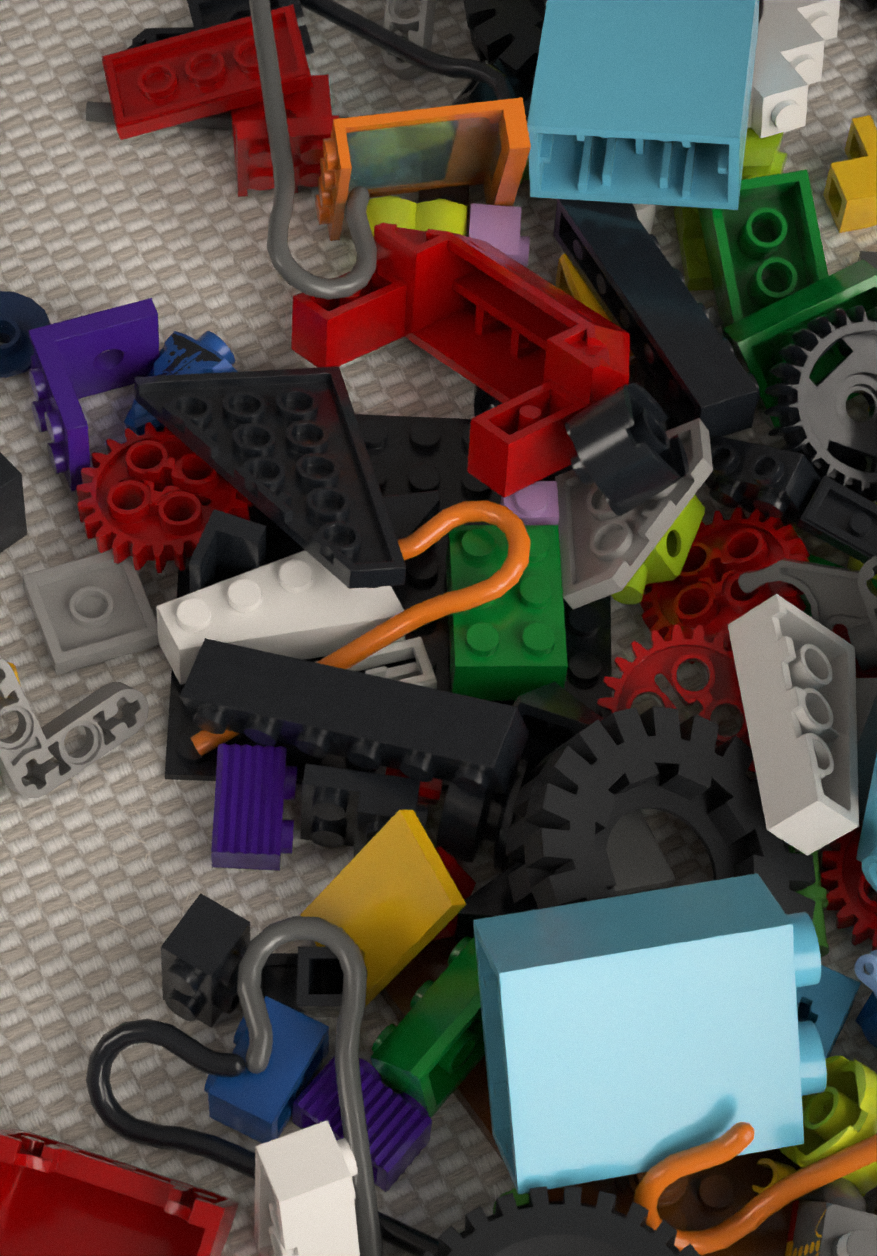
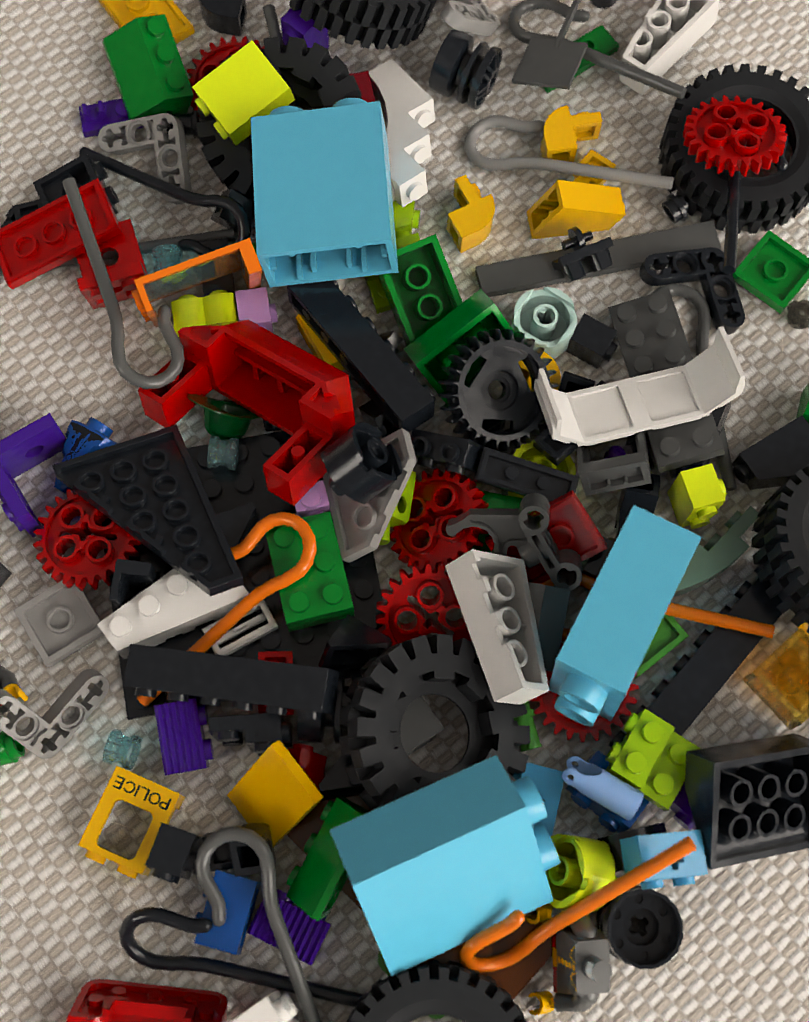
camera: 10 degrees left, 15 degrees up
none -> yellow window [78,766,185,879]
none -> clear light blue wheel [103,729,142,770]
none -> dark green piece [187,394,260,440]
none -> clear light blue wheel [207,436,239,470]

